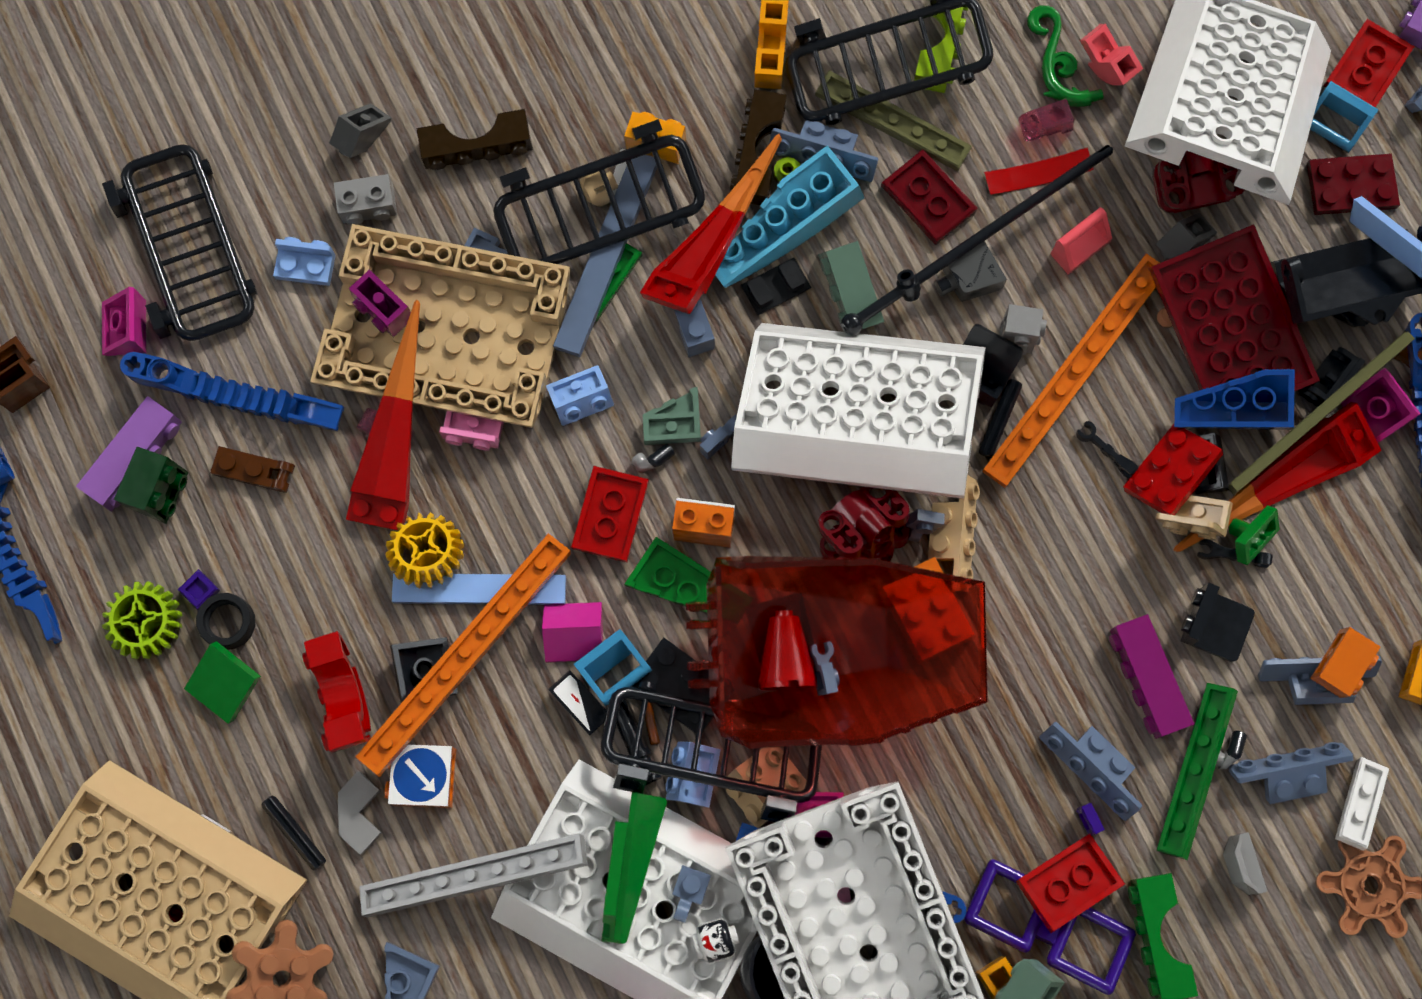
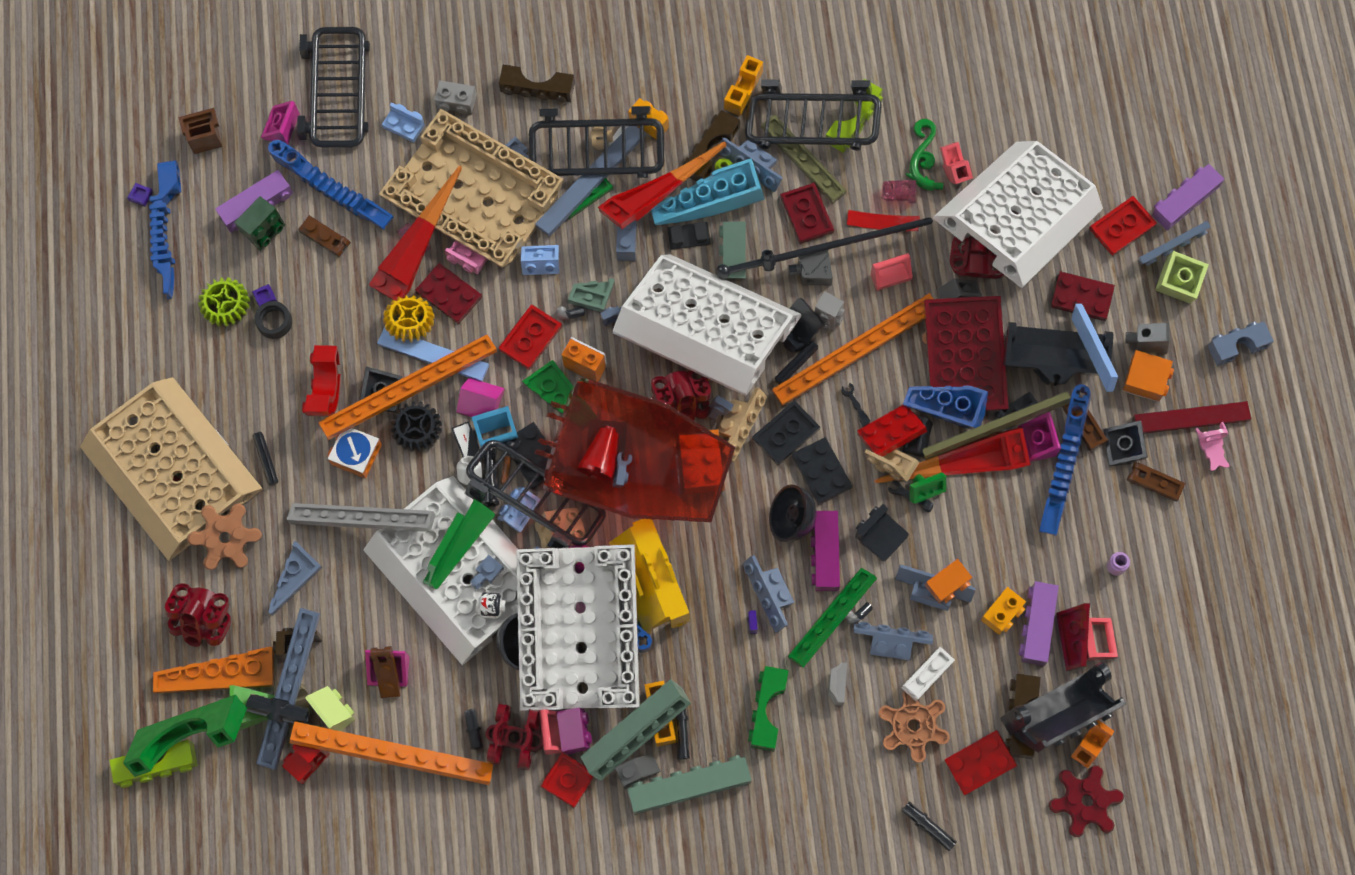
camera: 20 degrees right, 5 degrees down
green tile [184,641,261,724] -> none
dark grey slope [329,103,392,158] -> none
light grey tile [338,771,382,855] -> none
magenta brick [348,270,411,337] -> none
dark purple bar [964,859,1136,995] -> none
red plate [1016,833,1125,933] -> none
dark azure tile [1310,81,1379,153] -> none
none -> black gear [390,401,442,452]
none -> dark red plate [415,263,482,325]
none -> white head [456,456,482,486]
none -> yellow piece [609,516,690,634]
none -> black plate [752,400,820,466]
none -> black piece [769,484,817,542]
none -> black plate [791,437,853,505]

